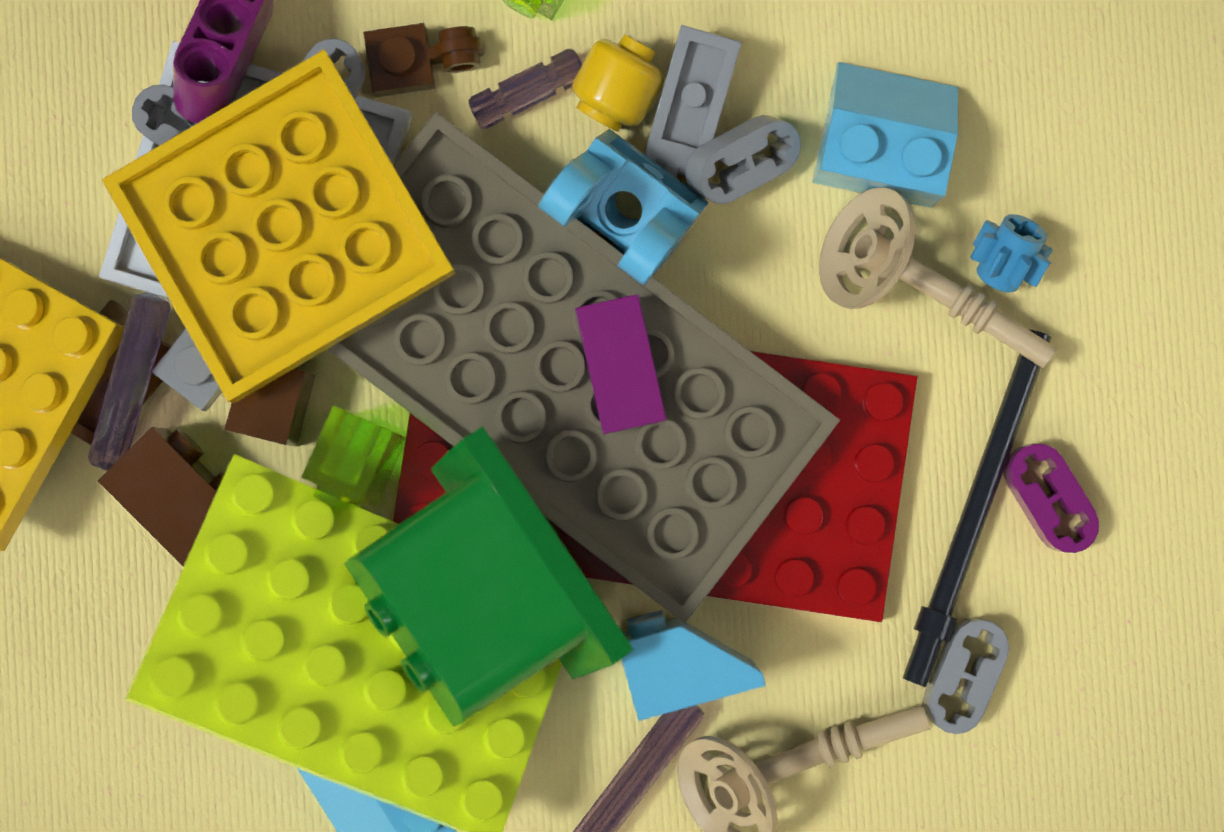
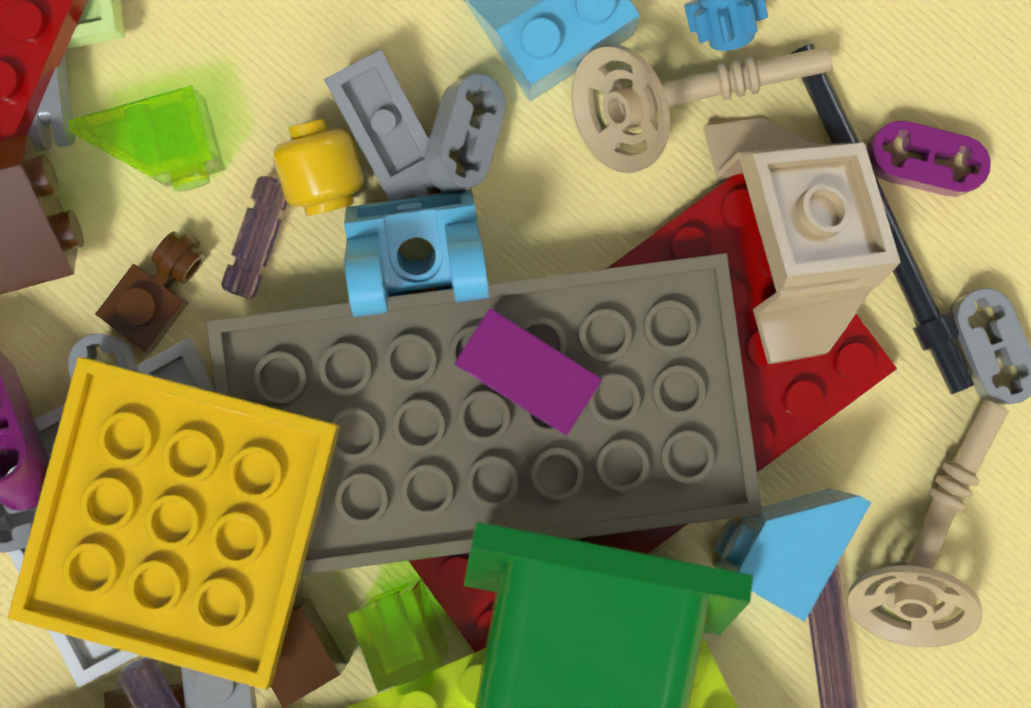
camera: 50 degrees left, 0 degrees up
none -> tan piece [703,117,901,364]

